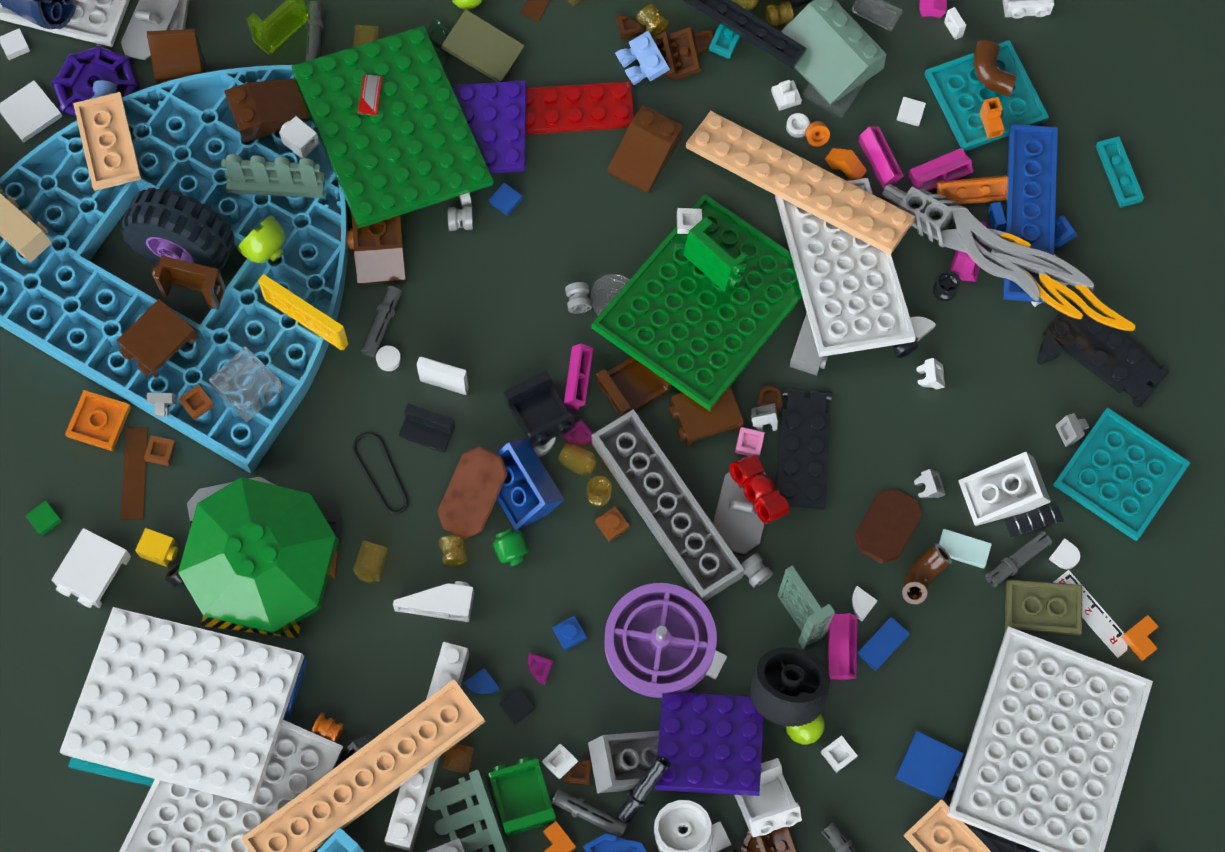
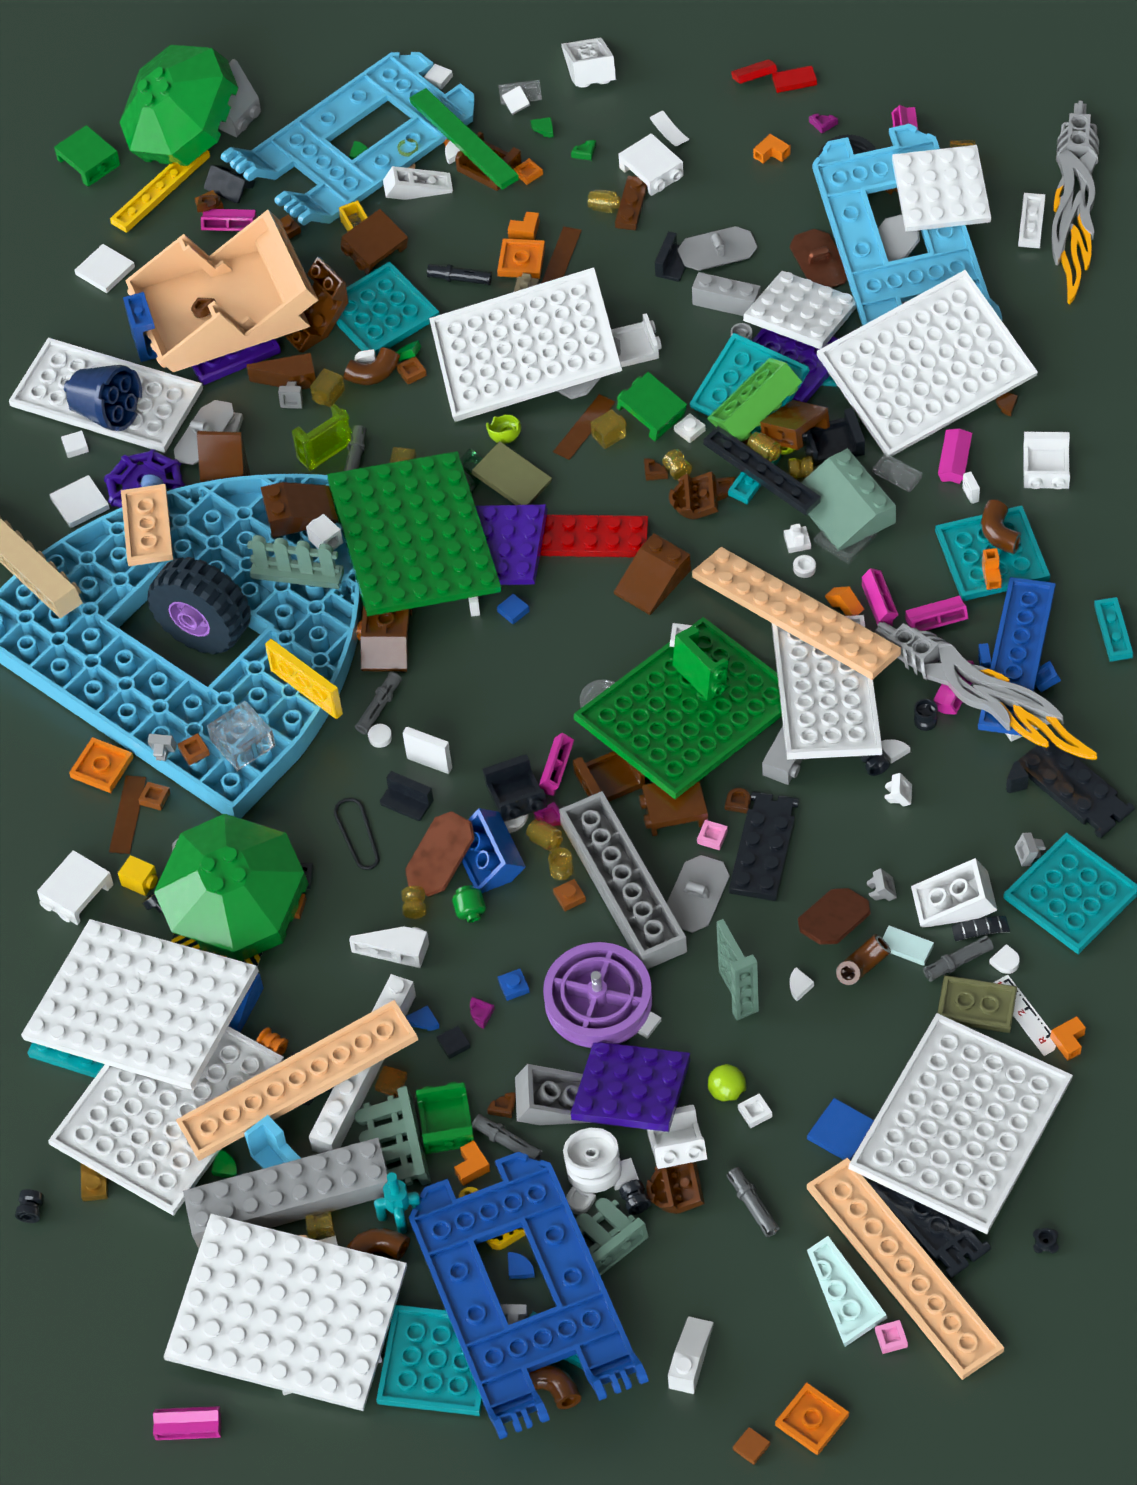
camera: 15 degrees right, 15 degrees down
green tile [25,500,62,536] -> none
reddish brown panel [117,299,198,379] -> none
reddish brown panel [152,255,226,310] -> none
lime cylinder [237,215,285,263] -> none
clear yellow brick [353,540,389,583] -> none
sticker [358,74,382,115] -> none
light grey wheel [448,206,473,231] -> none
white plate [542,744,578,779] -> none
light grey wheel [565,282,592,314] -> none
light blue plate [615,31,670,85] -> none
black pin [617,756,671,823] -> none
red piece [729,455,789,524] -> none
light grey wheel [741,553,773,588] -> none
black wheel [750,647,830,727] -> none
light grey tile [751,403,778,432] -> none
orange tile [805,121,830,147] -> none
dark pink piece [827,613,857,680] -> none
blue tile [857,617,910,671] -> none
white tile [897,97,926,127] -> none
orange tile [937,175,1008,205] -> none

